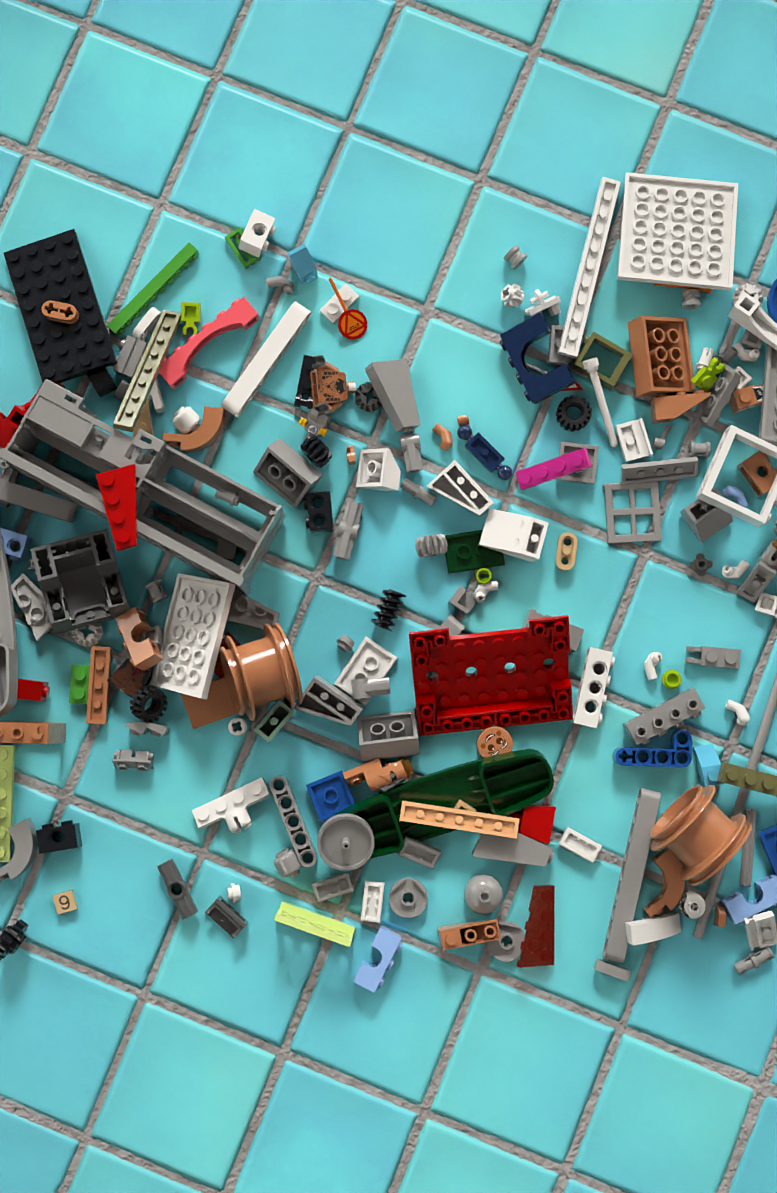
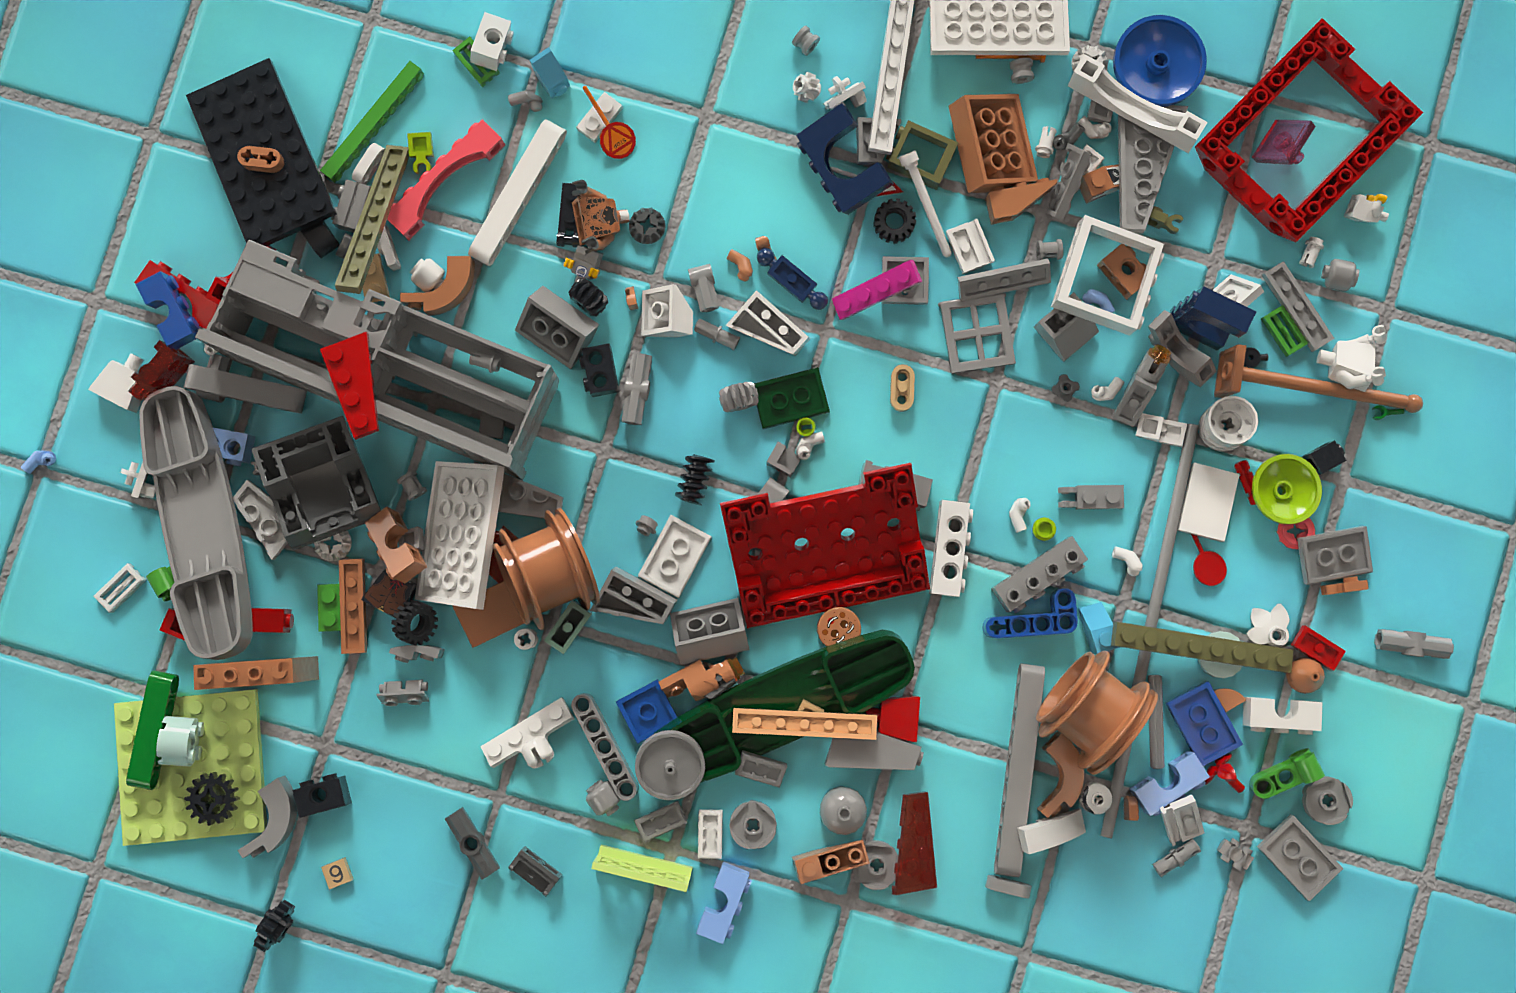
camera: 10 degrees left, 0 degrees up
white plate [227,883,241,903] -> none
light grey piece [351,677,391,699] -> none
light grey slope [365,359,421,434] -> none
white slope [479,508,549,562] -> none
white plate [558,827,602,863] -> none
light grey hand [652,425,671,450] -> none
lime plate [691,357,726,393] -> none

